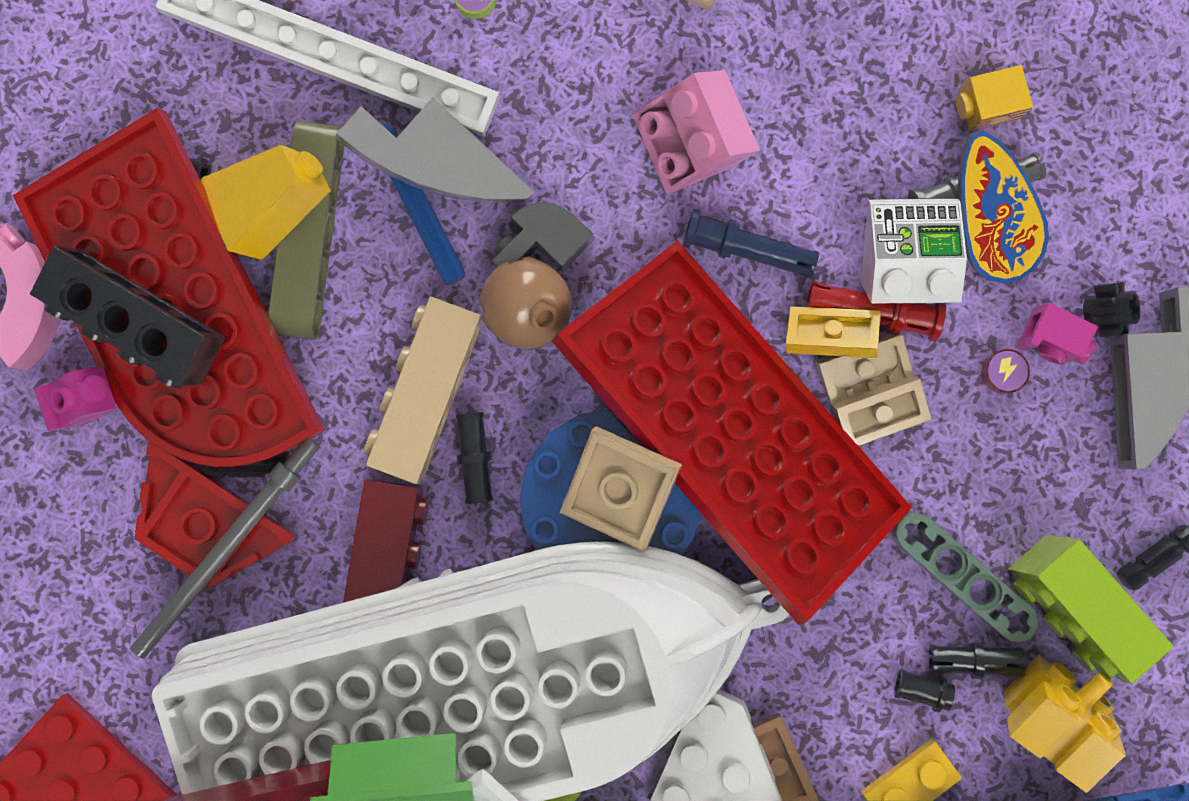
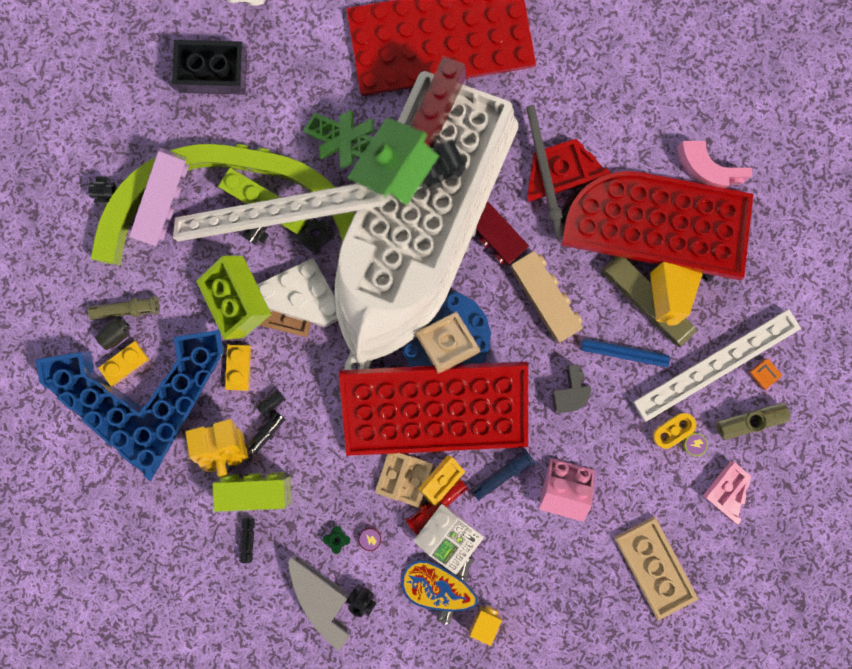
camera: 135 degrees right, 0 degrees up
black brick [30,246,226,389] -> none
dark pink brick [34,366,117,431] -> none
light grey slope [336,98,534,203] -> none
black pin [455,412,494,504] -> none
medium nougat cylinder [480,257,572,350] -> none
sand green beam [892,512,1039,643] -> none
dark pink brick [1016,303,1098,365] -> none
none -> dark green plate [323,526,350,554]
none -> black brick [420,139,466,191]
none -> yellow plate [652,413,696,449]

